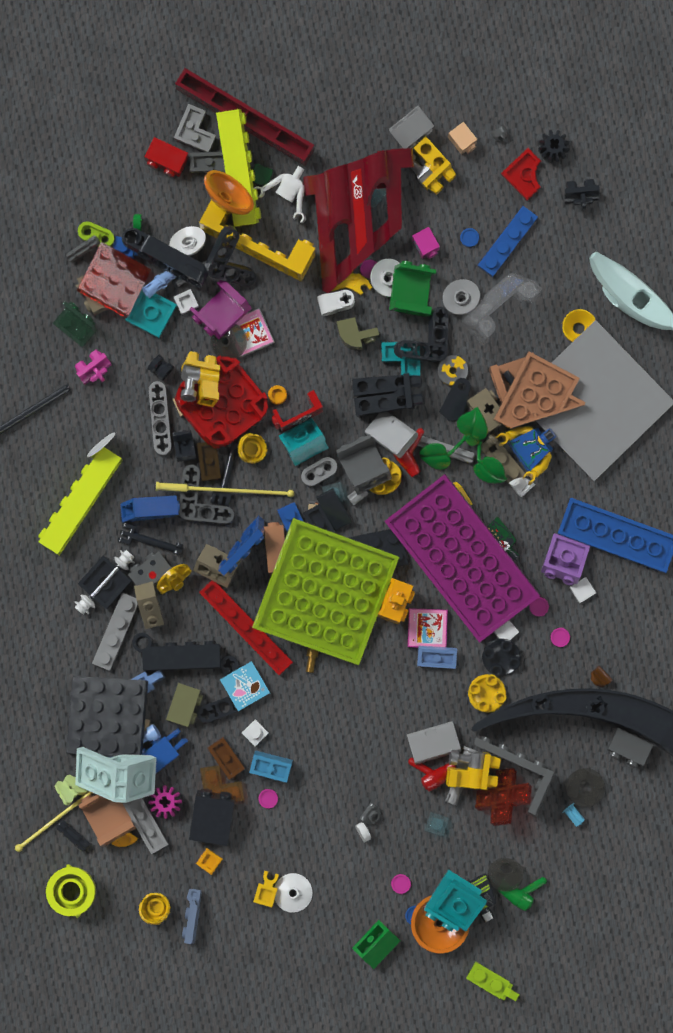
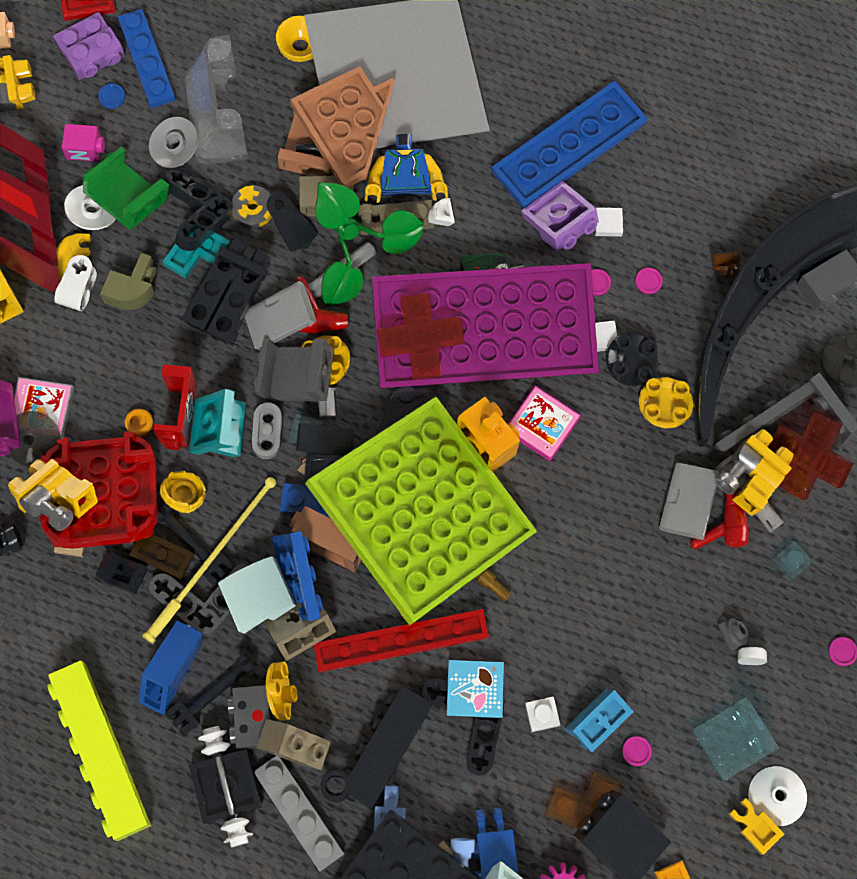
camera: 60 degrees left, 10 degrees down
white sticker [87,433,115,457] -> none
light grey beam [149,381,172,456] -> none
olive brick [166,683,203,727] -> none
reddish brown plate [207,737,245,780] -> none
dark pink piece [360,260,377,279] -> none
medium blue plate [417,646,457,669] -> none
none -> medium lavender plate [53,12,125,80]
none -> light aqua slope [218,556,297,634]
none -> clear red plate [376,293,465,381]
none -> clear light blue bracket [693,697,779,781]

